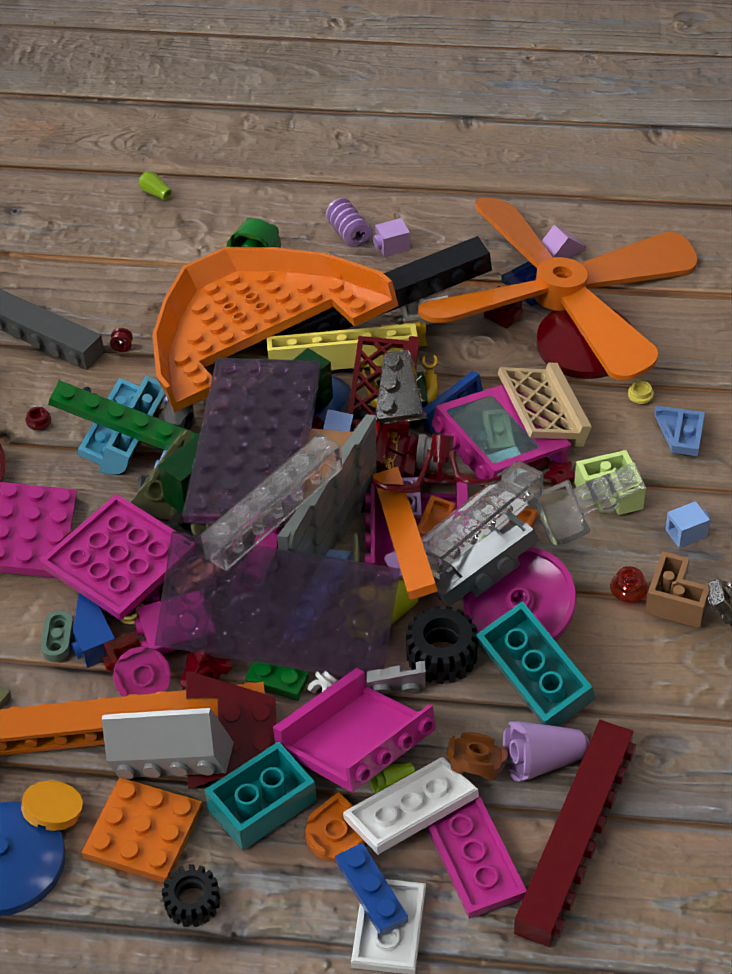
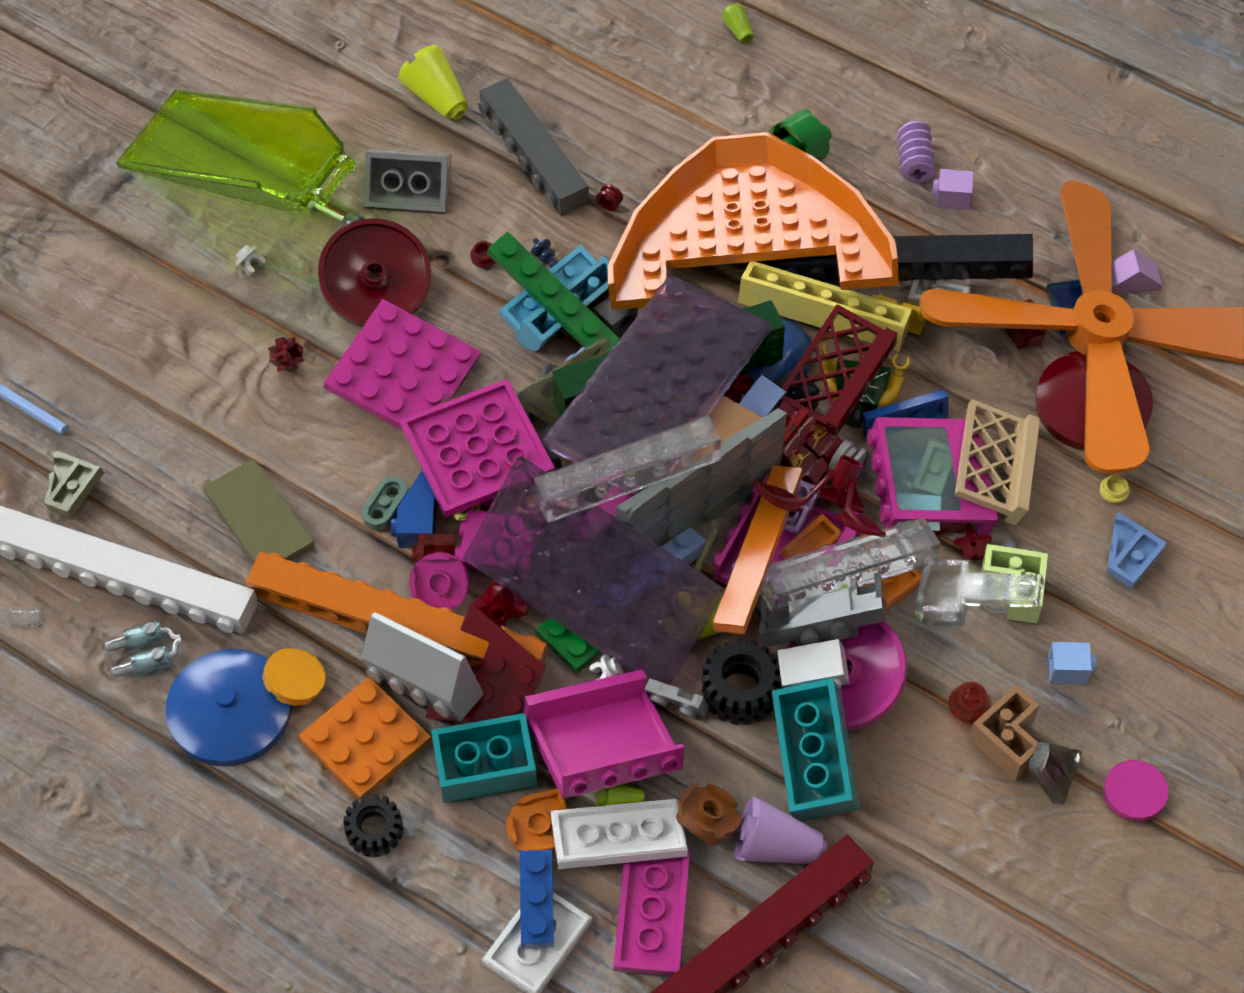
camera: 25 degrees right, 10 degrees up
clear smoke wing [376,350,427,425] -> none
none -> white brick [777,639,850,688]

